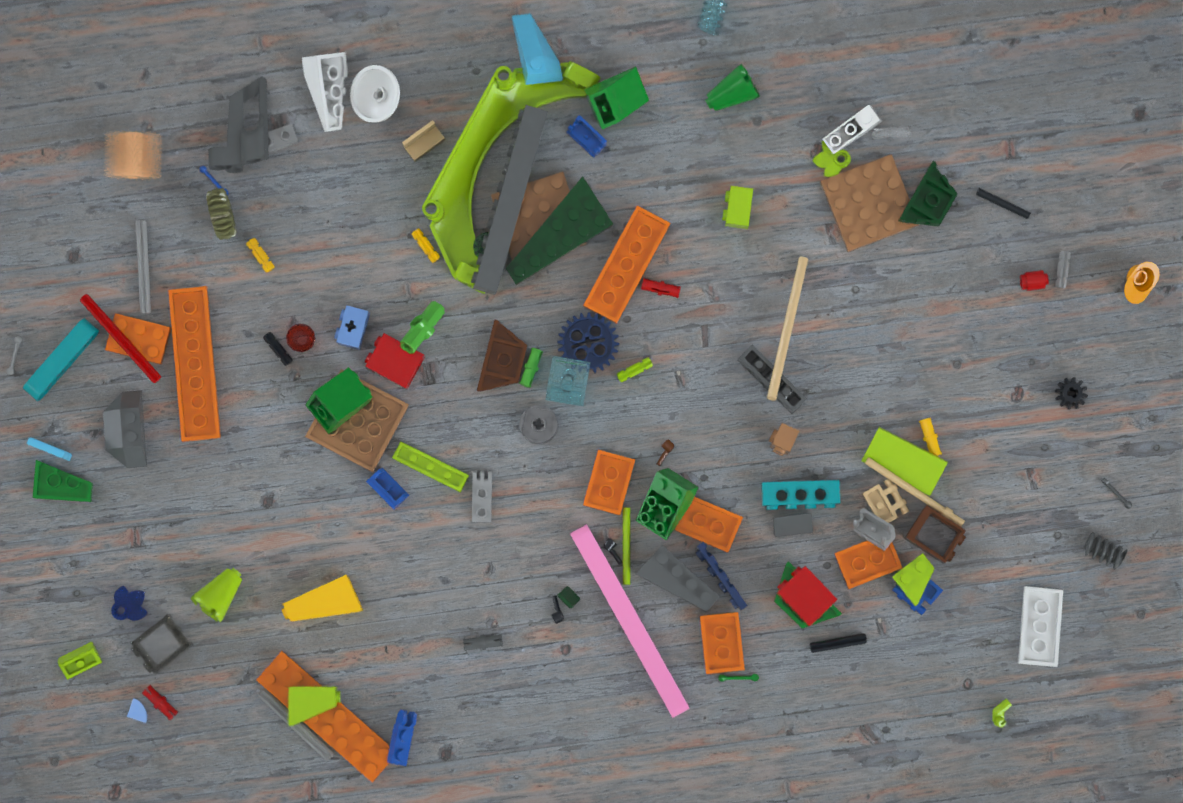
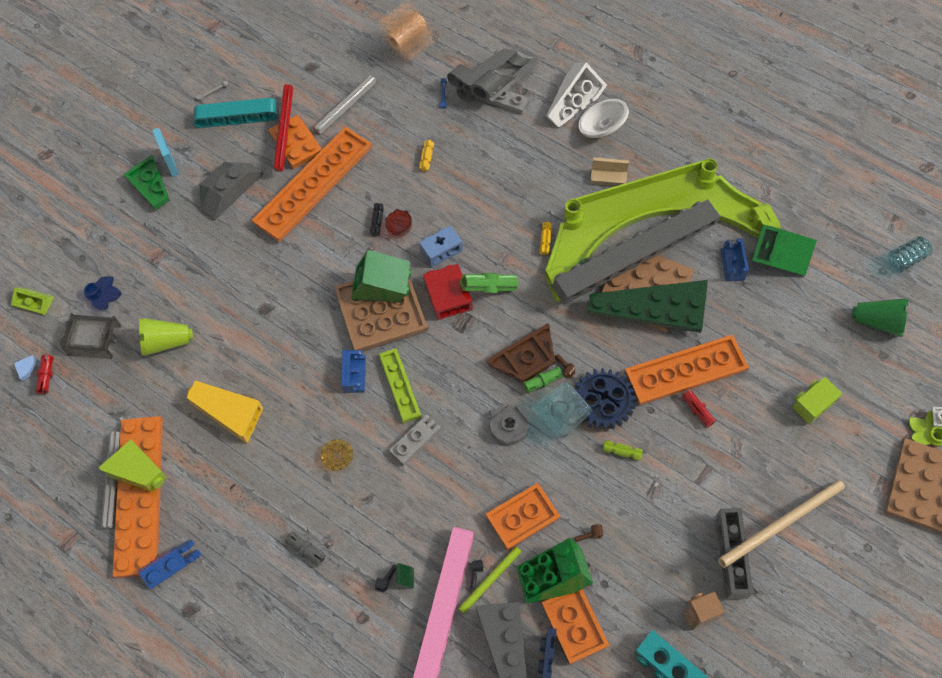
camera: 45 degrees right, 20 degrees down
olive gear [206,188,237,240] -> none
medium azure wedge [512,14,563,85] -> none
none -> clear yellow gear [321,439,353,471]
none -> reddish brown hand [555,354,575,379]

